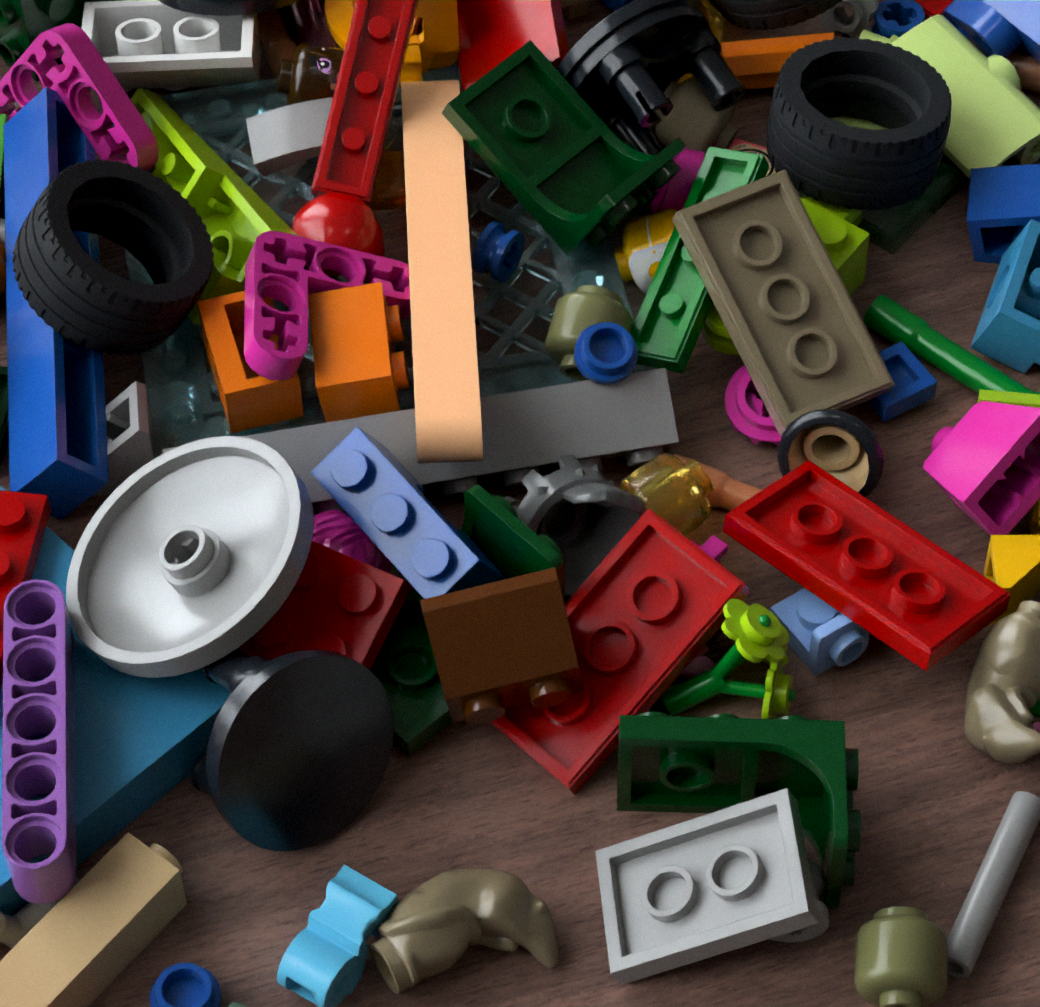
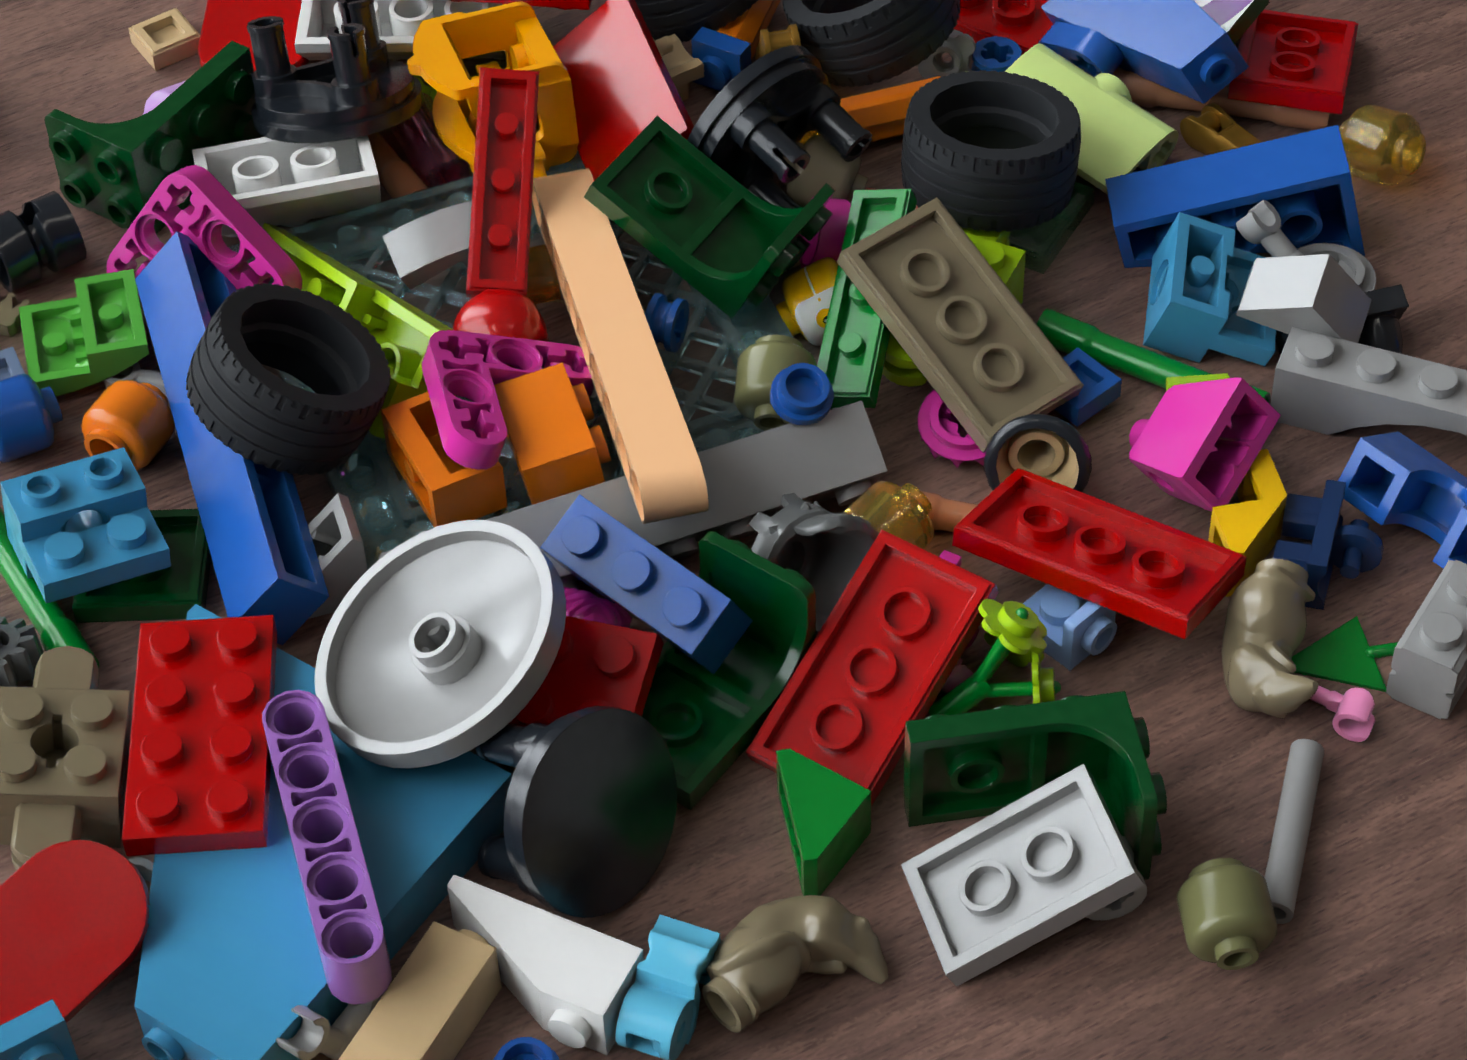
camera: 10 degrees left, 5 degrees down
dark brown head [276,42,344,106] -> none
reddish brown slope [420,567,584,724] -> none
none -> white slope [447,875,644,1055]
none -> green slope [776,748,871,896]

